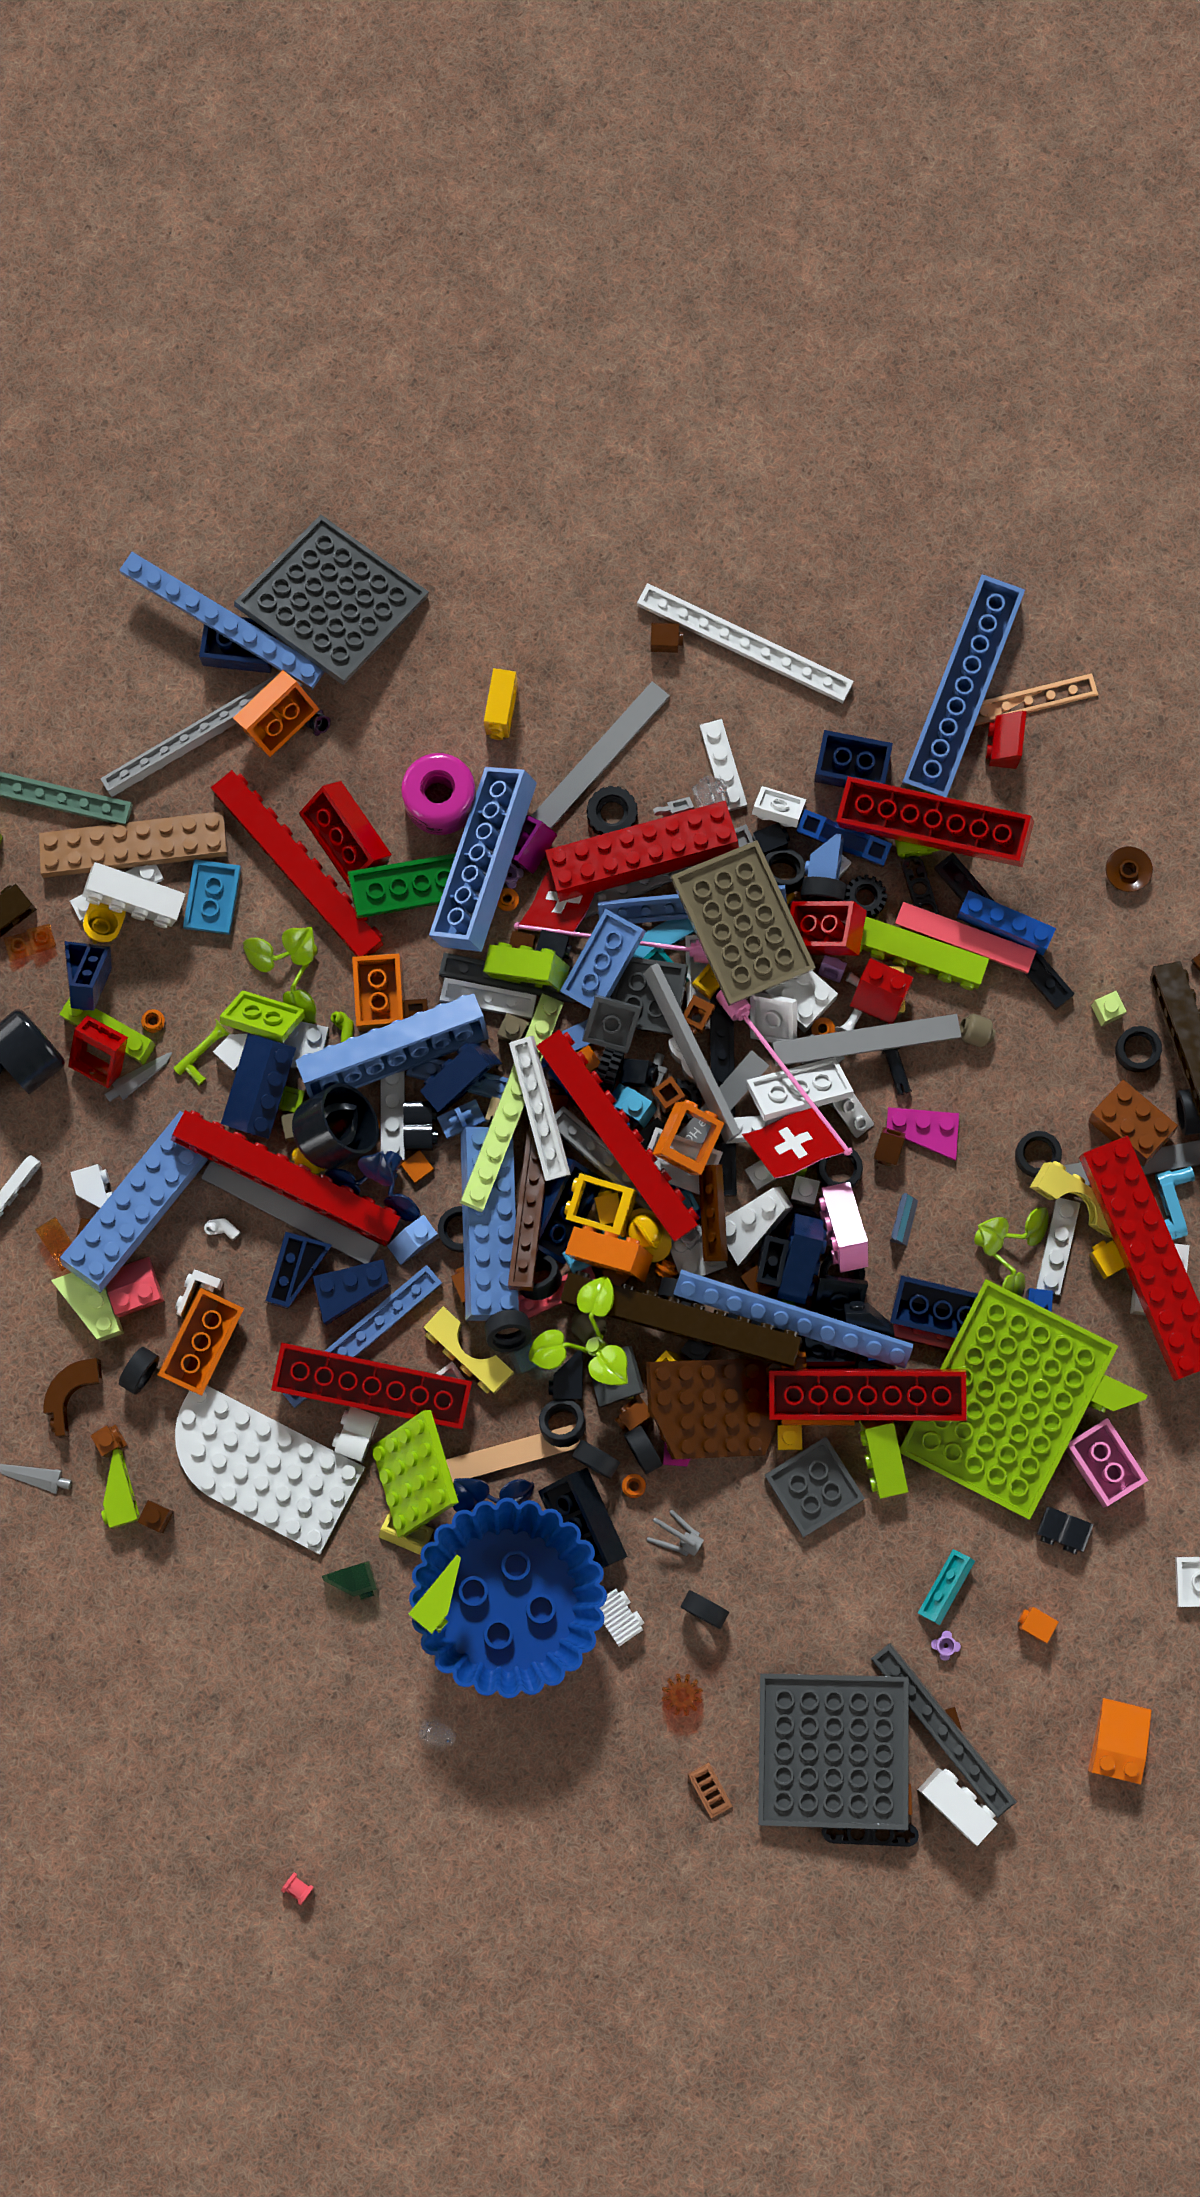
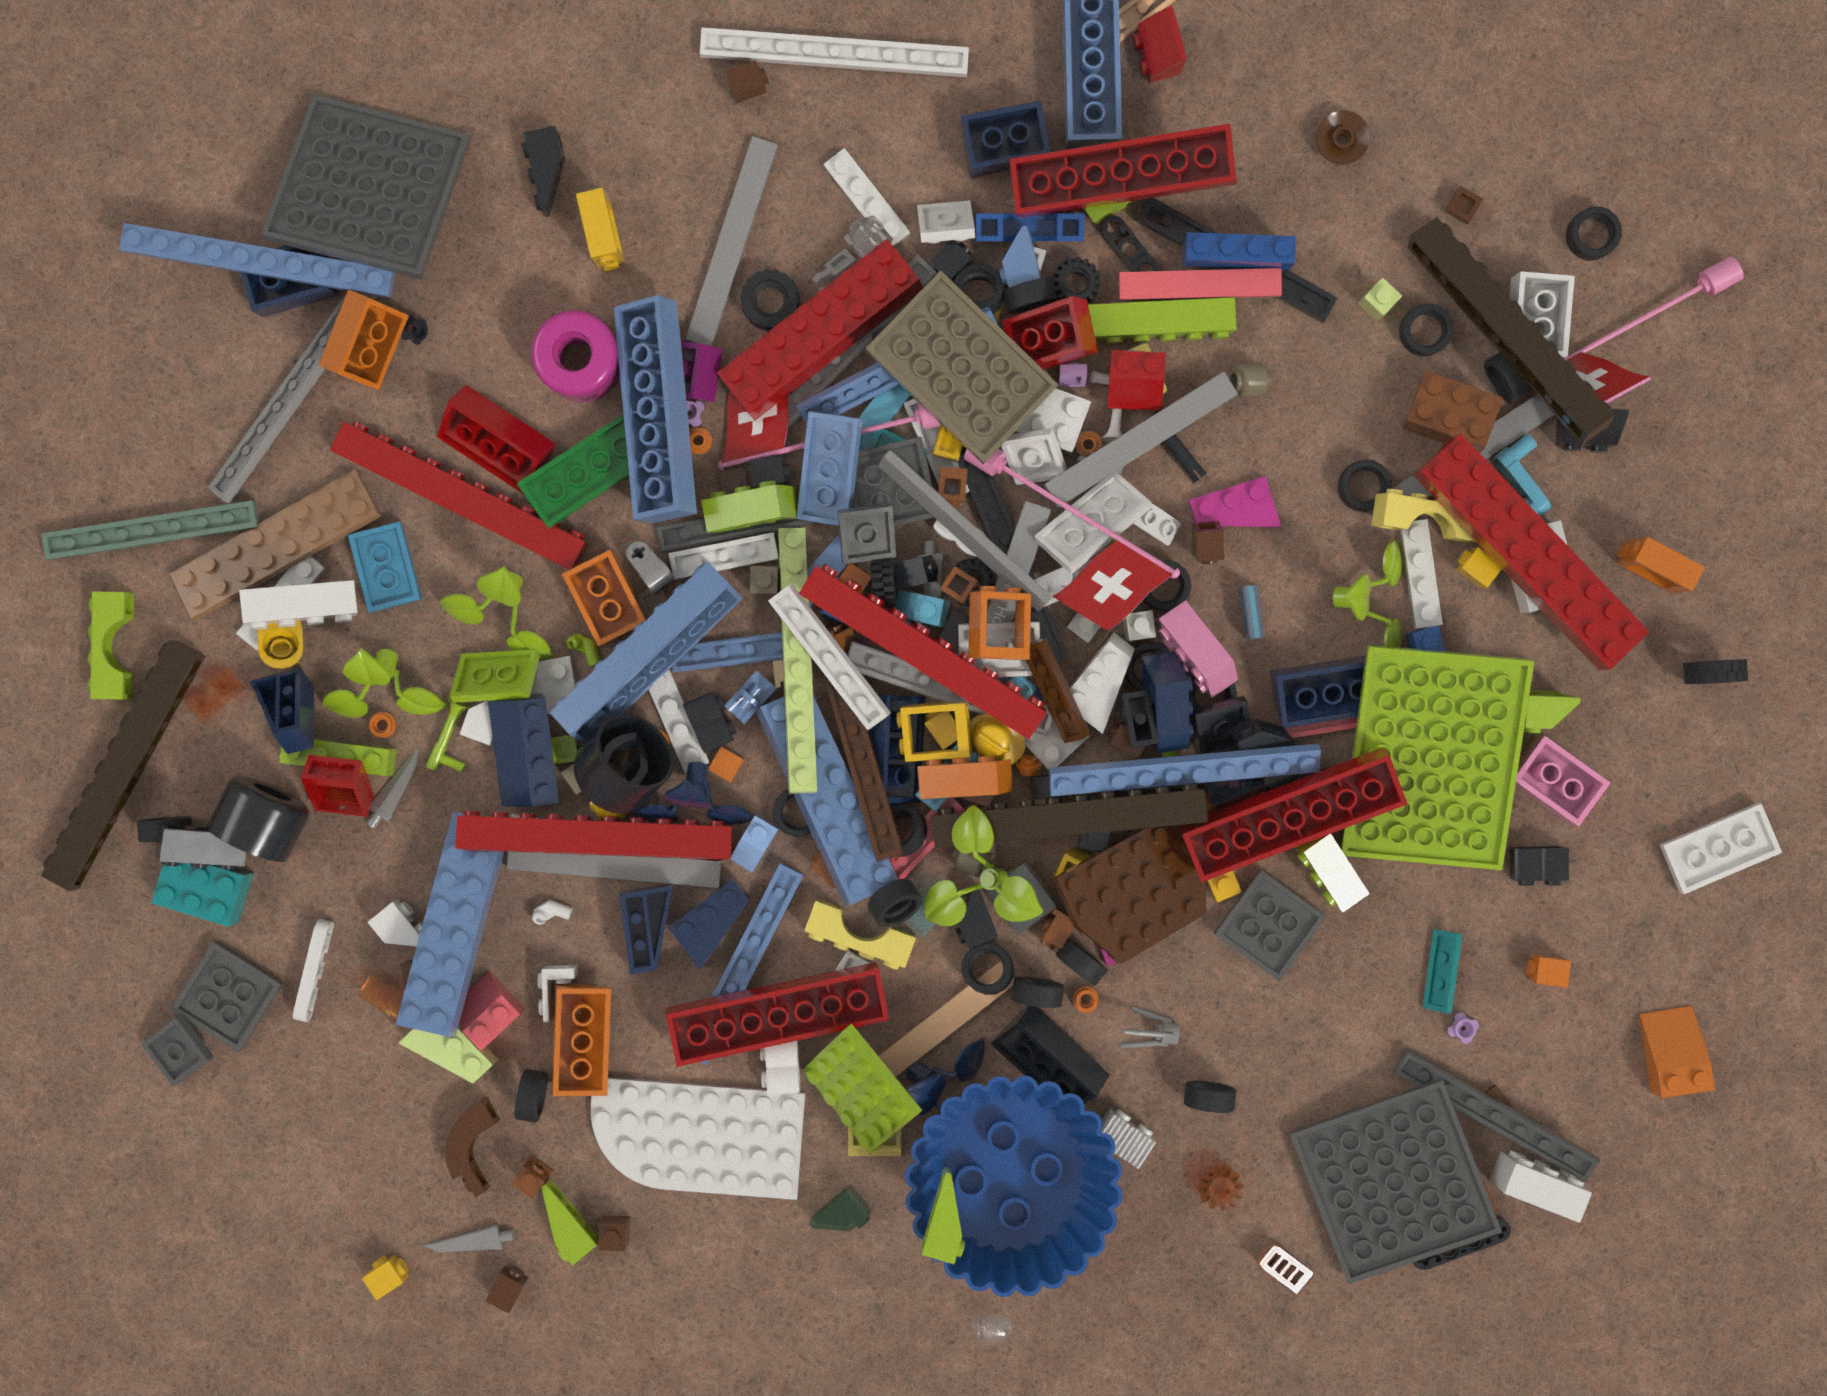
camera: 30 degrees left, 10 degrees up
dark blue wedge [420,1042,503,1112] -> none
none -> lime plant [322,648,448,718]
none -> reddish brown brick [485,1266,528,1313]
none -> black slope [521,125,565,217]
none -> light grey piece [626,541,675,594]

